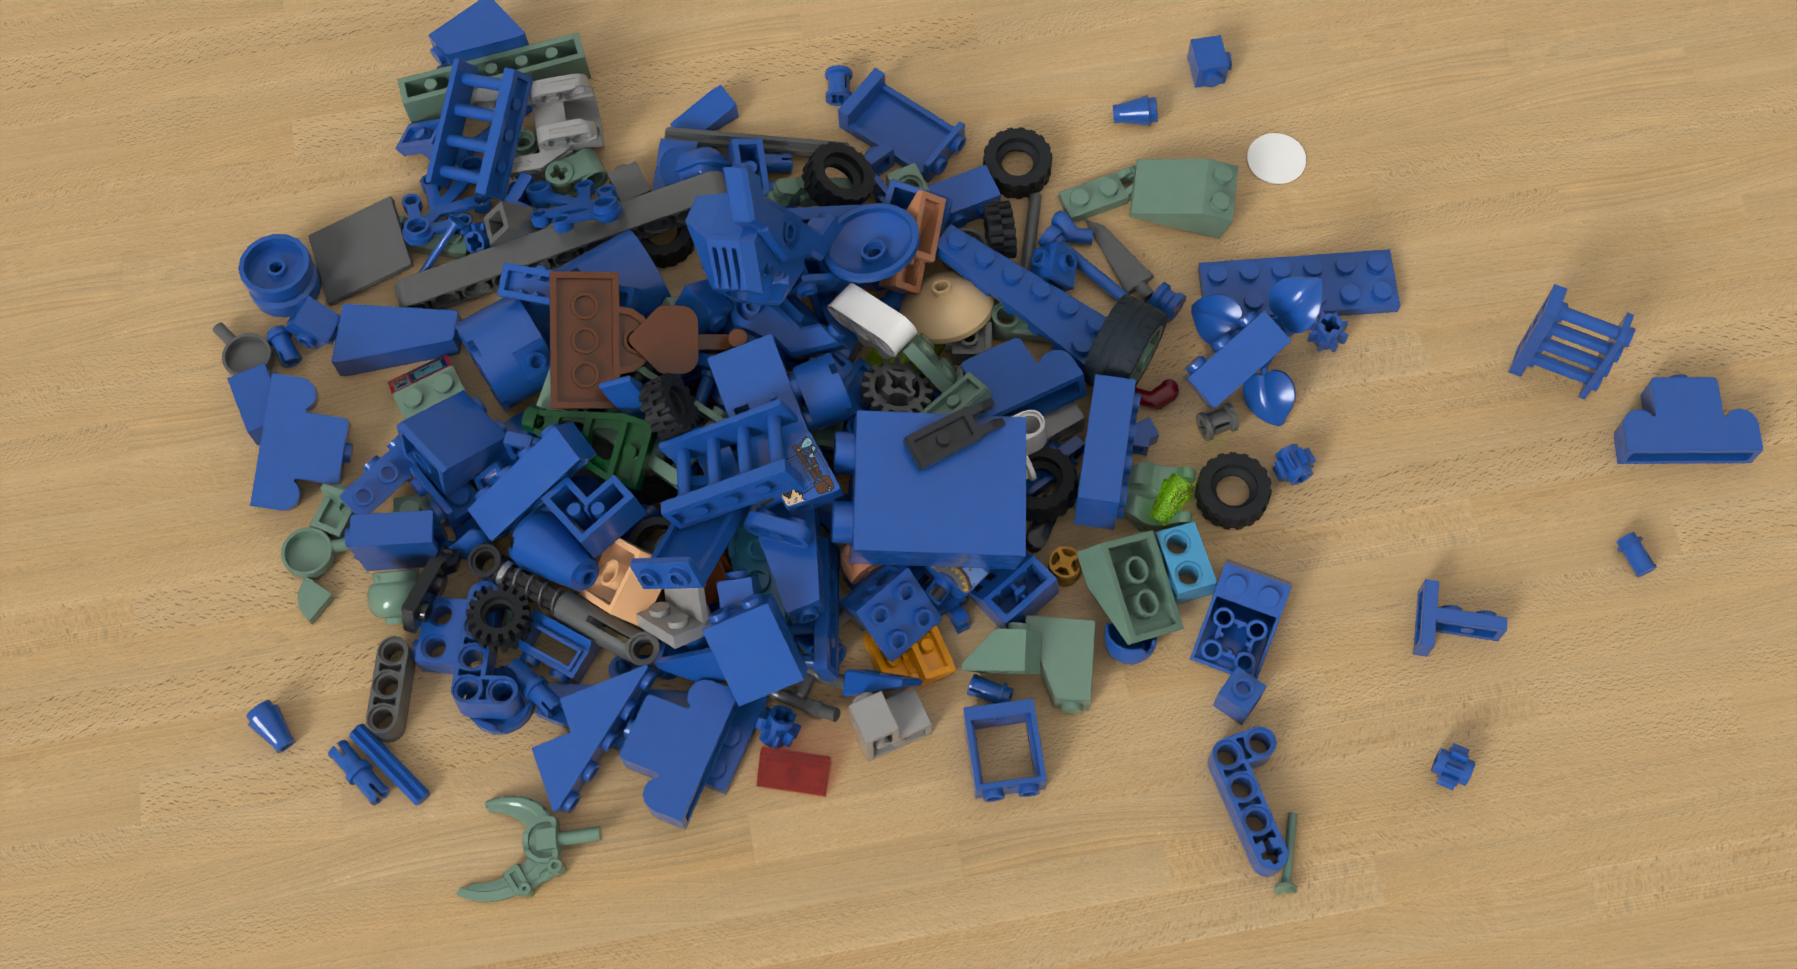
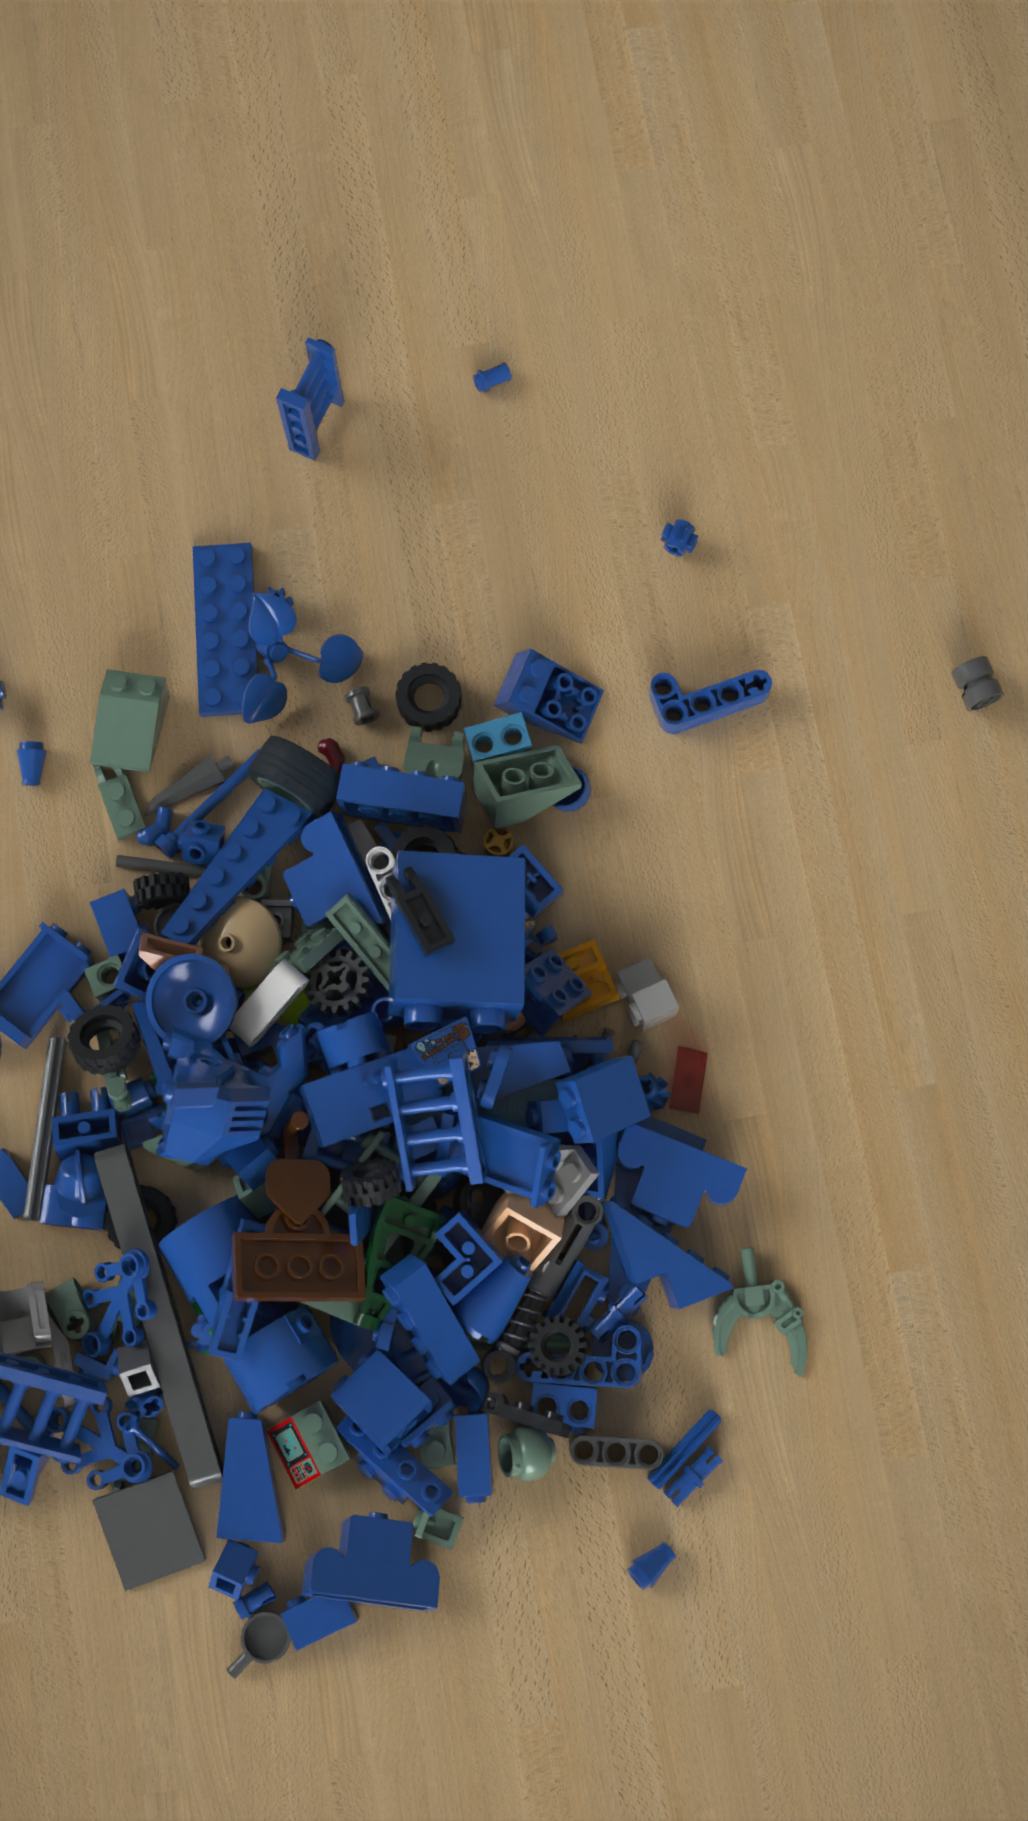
camera: 90 degrees left, 10 degrees up
blue wheel [238,234,322,317] -> none
sand green piece [281,527,350,579] -> none
sand green tile [298,577,335,624] -> none
dark grey brick [607,161,651,202] -> none
blue slope [843,669,922,697] -> none
sand green slope [962,622,1042,675] -> none
blue window [963,698,1047,802] -> none
blue pin [967,674,1014,704] -> none
black tyre [983,127,1052,199] -> none
sand green slope [1025,615,1095,714] -> none
blue wheel [1148,282,1186,323] -> none
clear neon green cone [1149,473,1195,526] -> none
blue brick [1183,310,1292,408] -> none
blue brick [1213,666,1267,725] -> none
white sticker [1247,133,1306,184] -> none
blue gear [1272,444,1316,485] -> none
sand green piece [1275,812,1298,895] -> none
blue bracket [1413,579,1508,657] -> none
blue brick [1614,374,1763,464] -> none

